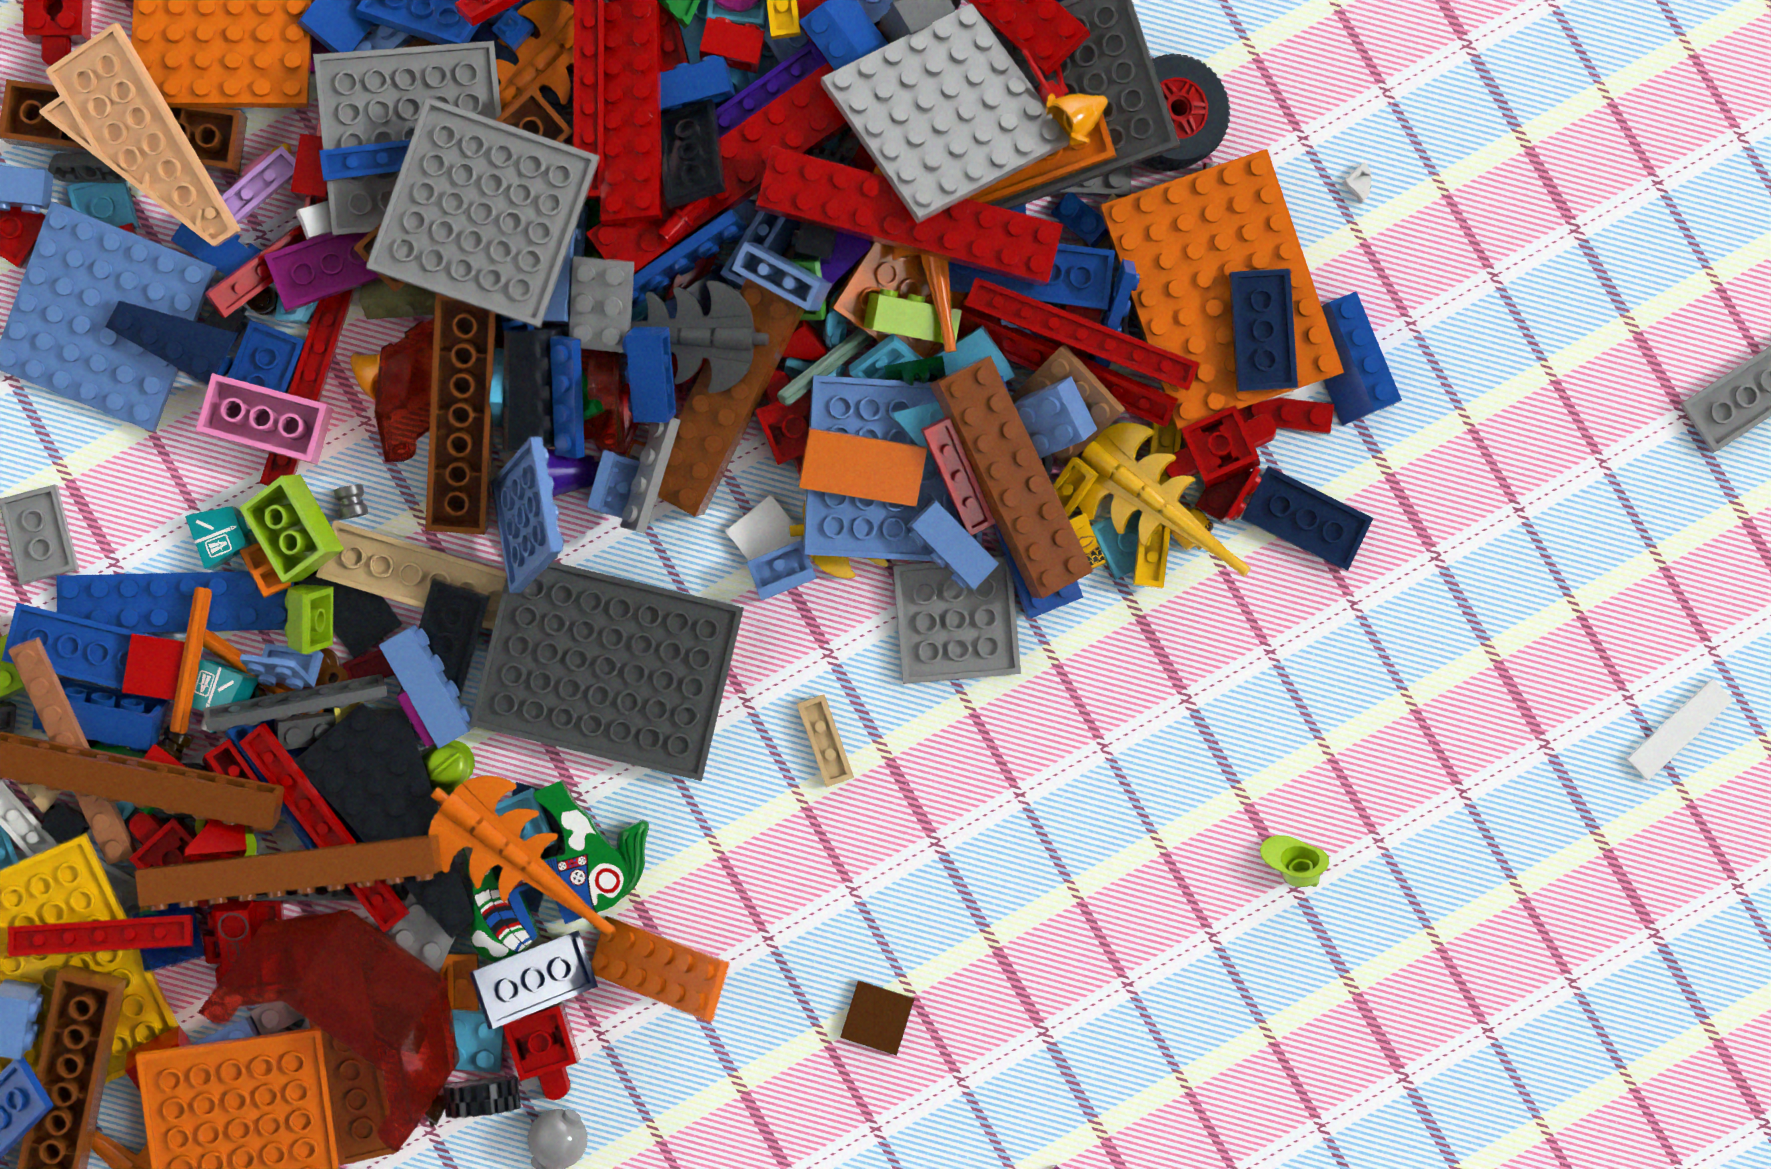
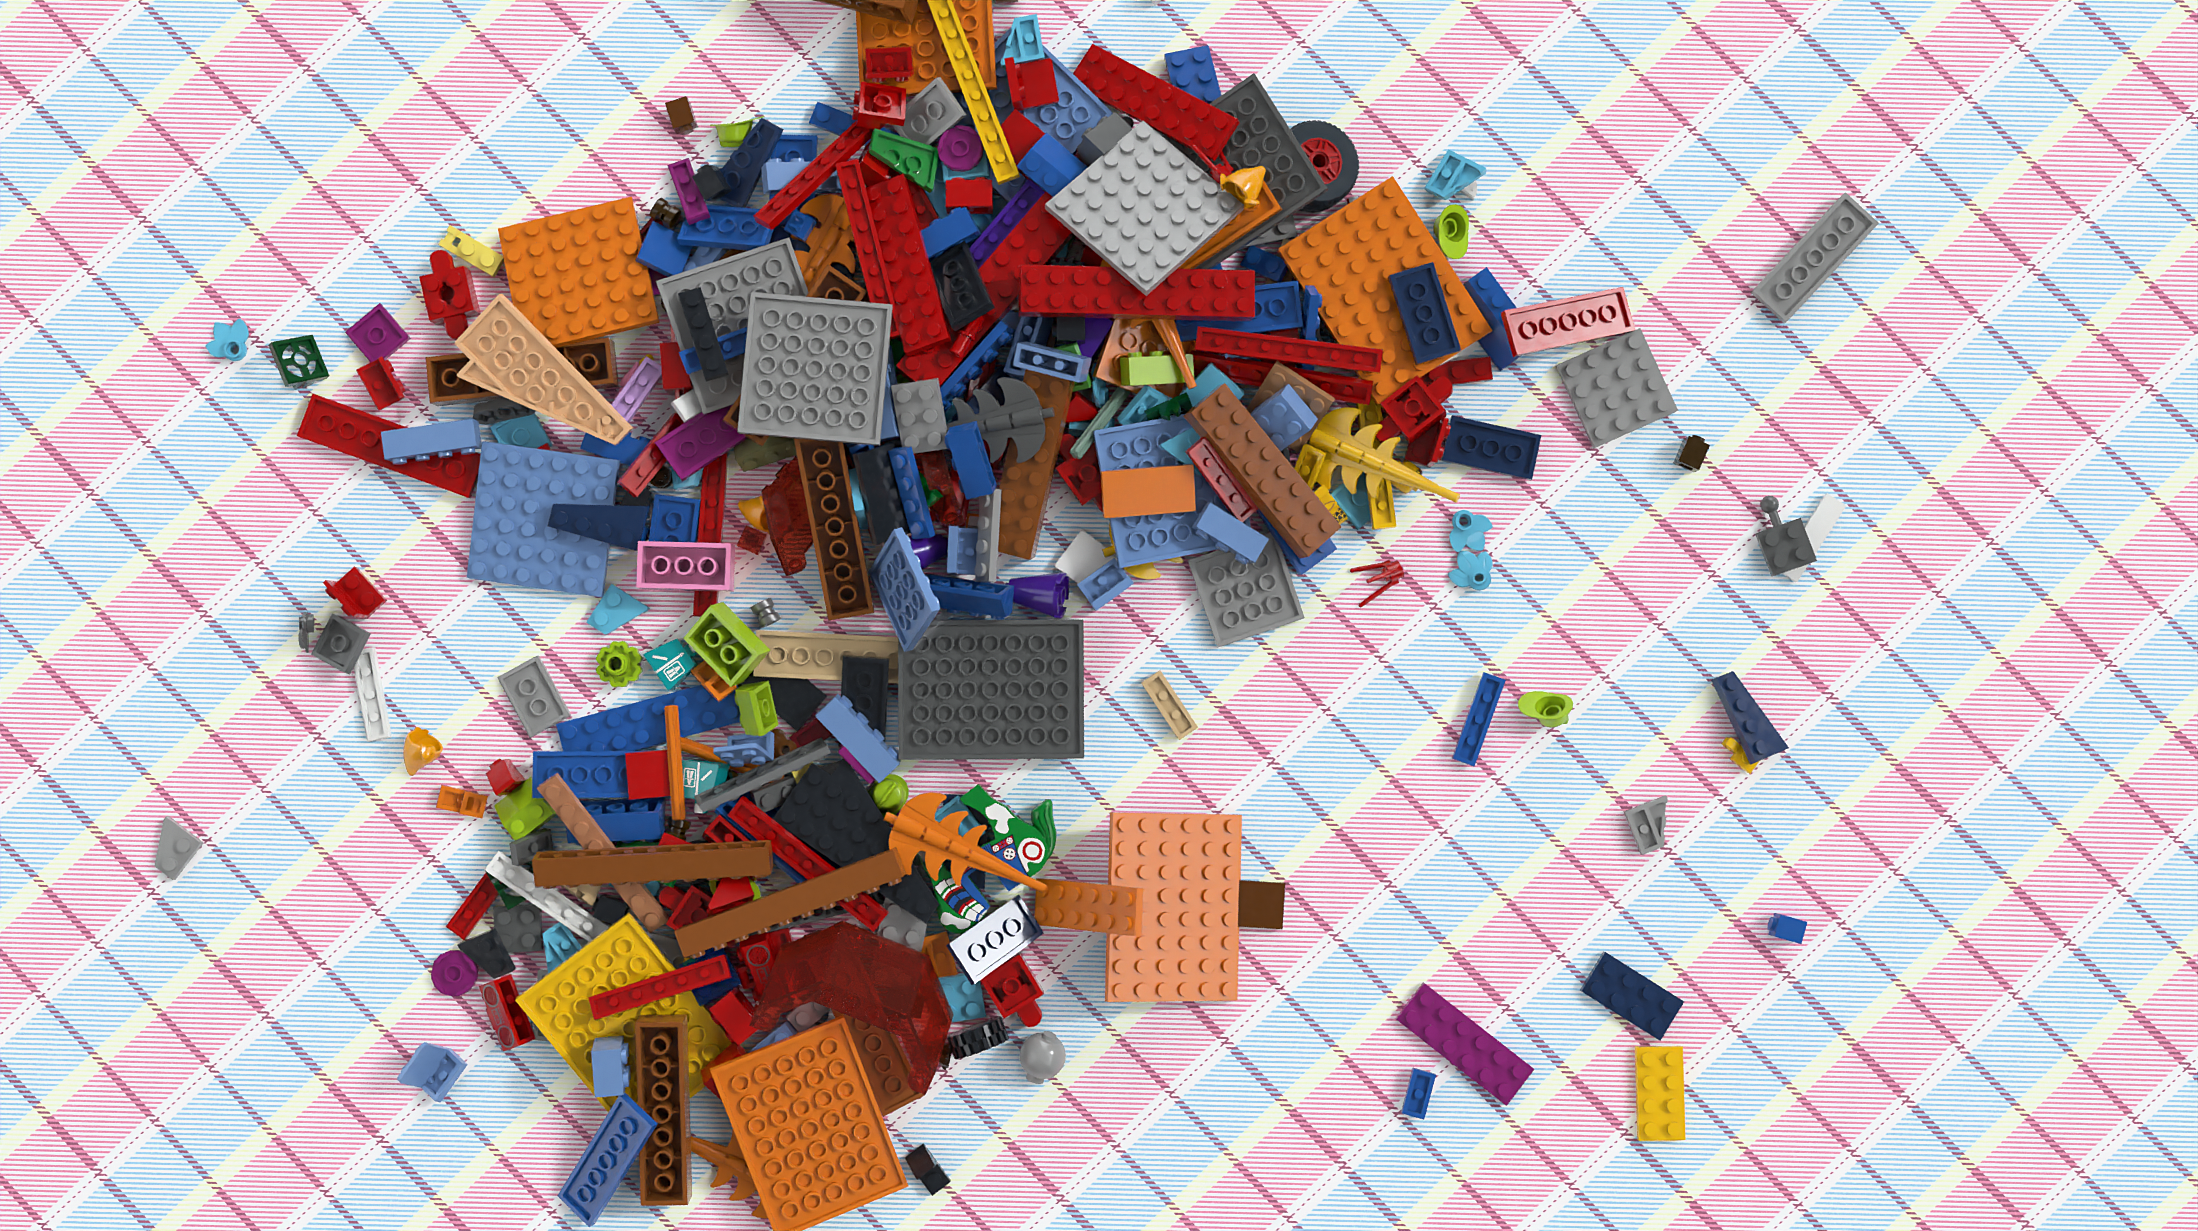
camera: 10 degrees left, 0 degrees up
none -> medium azure wing [586,584,650,635]
none -> lime plant [596,641,643,687]
none -> black plate [678,287,729,382]
none -> red brick [709,987,767,1046]
none -> clear red plate [736,525,768,556]
none -> blue slope [924,573,1014,620]
none -> dark purple cone [1005,572,1070,619]
none -> orange plate [1105,812,1242,1002]
none -> red plant [1350,560,1404,608]
none -> medium azure wing [1425,149,1487,200]
none -> lime piece [1433,204,1469,259]
none -> medium azure plate [1448,551,1493,591]
none -> medium azure plate [1449,510,1493,552]
none -> blue plate [1452,672,1506,767]
none -> plate [1501,287,1636,357]
none -> light grey plate [1556,328,1679,449]
none -> light grey wing [1623,795,1668,855]
none -> dark brown brick [1673,435,1710,473]
none -> dark blue wing [1711,671,1789,765]
none -> yellow plate [1721,737,1760,774]
none -> dark grey plate [1755,495,1817,577]

